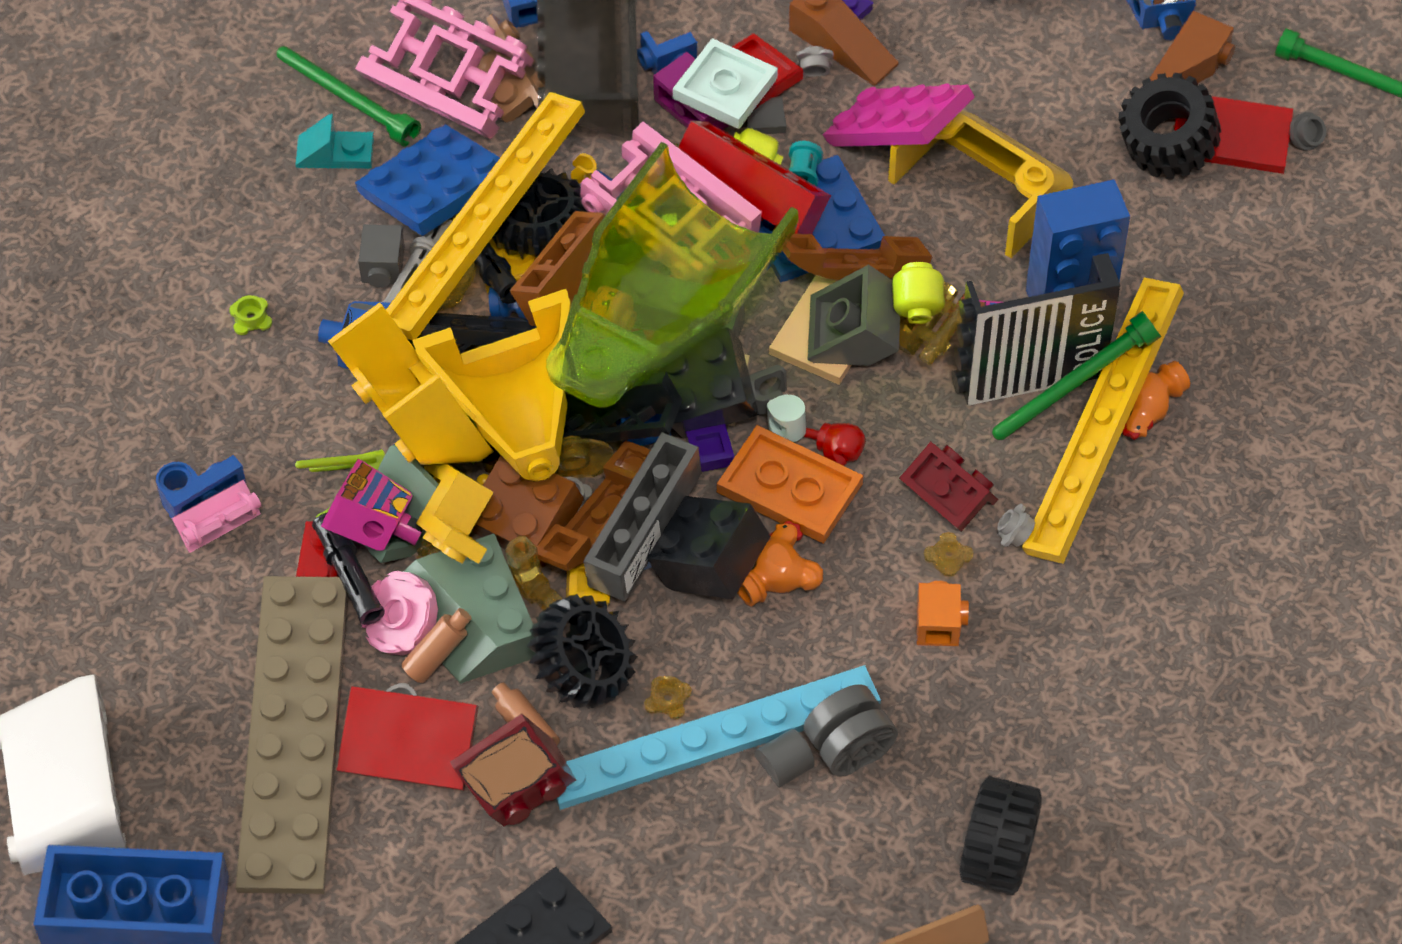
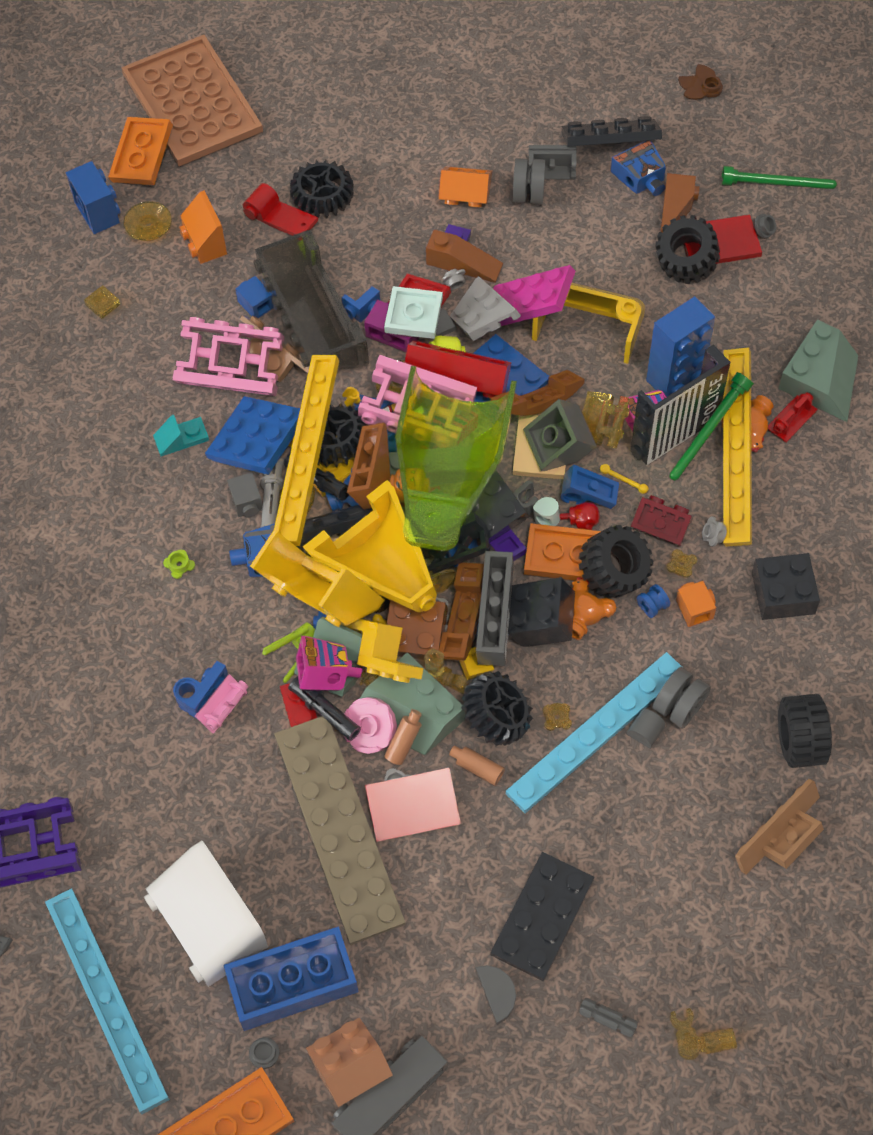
camera: 20 degrees left, 5 degrees up
green piece [276,46,421,147] -> none
slope [450,714,576,826] -> none
teal bush [788,141,823,187] -> none
neon yellow head [892,262,945,324] -> none
none -> light grey wing [450,276,521,341]
none -> blue plate [561,465,619,509]
none -> black tyre [579,525,653,598]
none -> yellow hinge [600,464,649,494]
none -> blue wheel [636,584,670,618]
none -> black brick [752,553,820,620]
none -> red hinge [767,392,818,443]
none -> sand green wedge [778,319,858,422]

